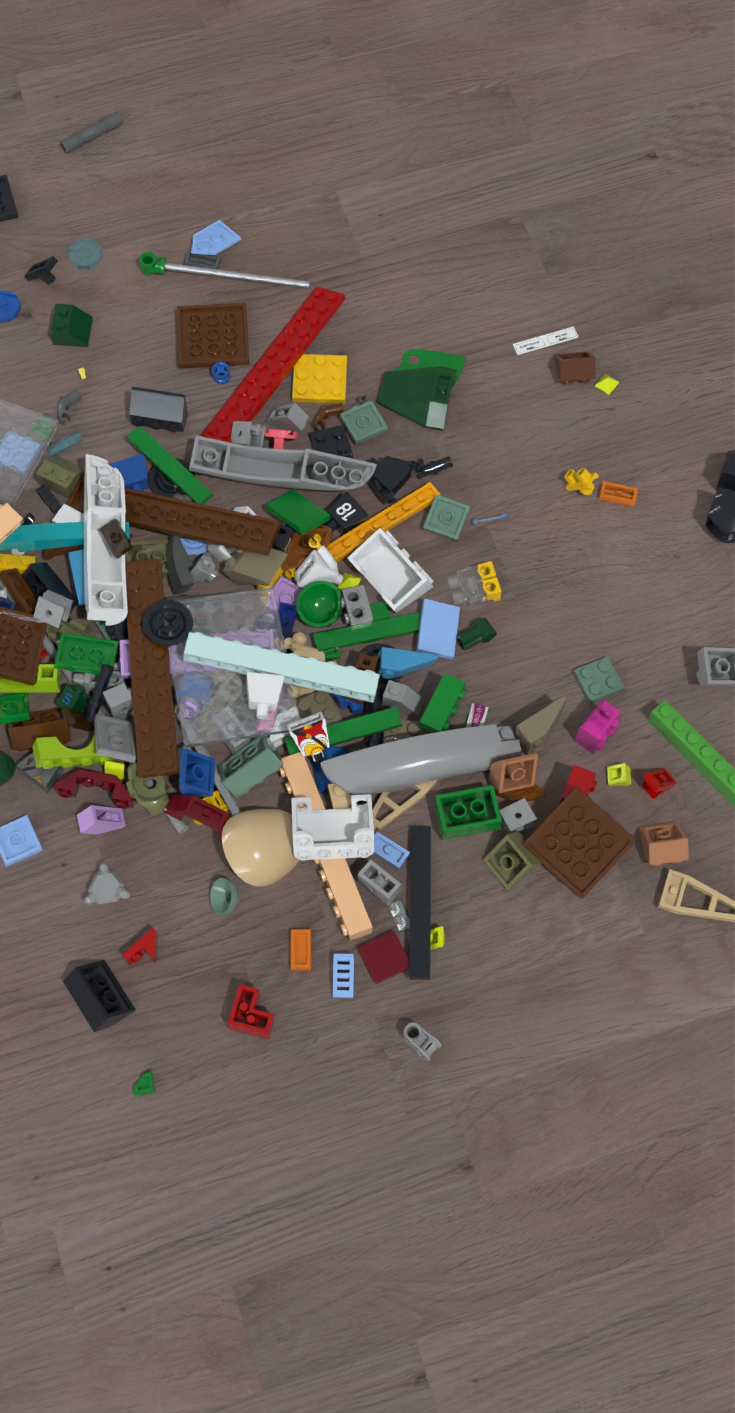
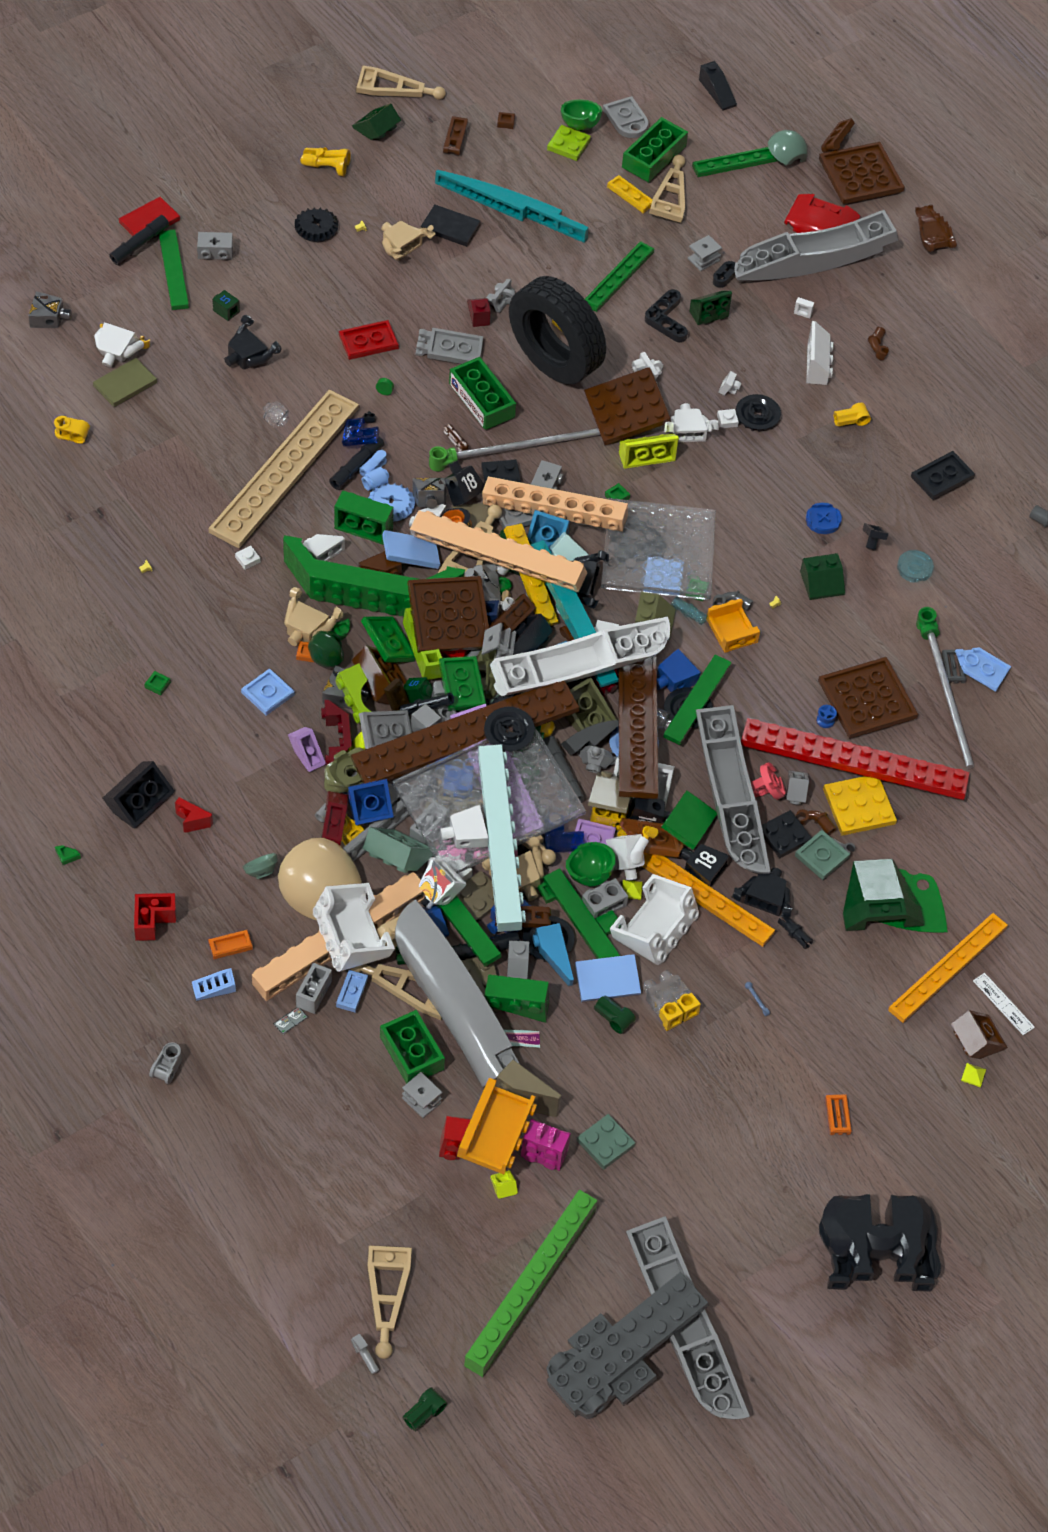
camera: 70 degrees right, 10 degrees down
black beam [36,485,62,515] -> none
light grey rock [84,863,130,905] -> none
dark brown plate [101,518,133,559] -> none
slope [129,387,188,432] -> none
clear tile [179,697,199,718] -> none
light grey piece [231,421,266,447] -> none
dark red tile [358,931,410,985] -> none
black tile [410,826,431,980] -> none
sand green plate [423,494,470,542] -> none
neon yellow slope [430,926,445,950] -> none
olive slope [483,831,542,890] -> none
nougat slope [489,753,538,793] -> none
clear orange tile [493,783,545,802] -> none
reddish brown plate [523,786,637,899] -> none
yellow hips [564,468,599,495] -> none
nougat slope [639,822,689,866] -> none
red slope [642,768,677,799] -> none
none -> light orange panel [457,1078,537,1175]
none -> light orange panel [706,599,760,653]
none -> light orange plate [888,913,1008,1023]

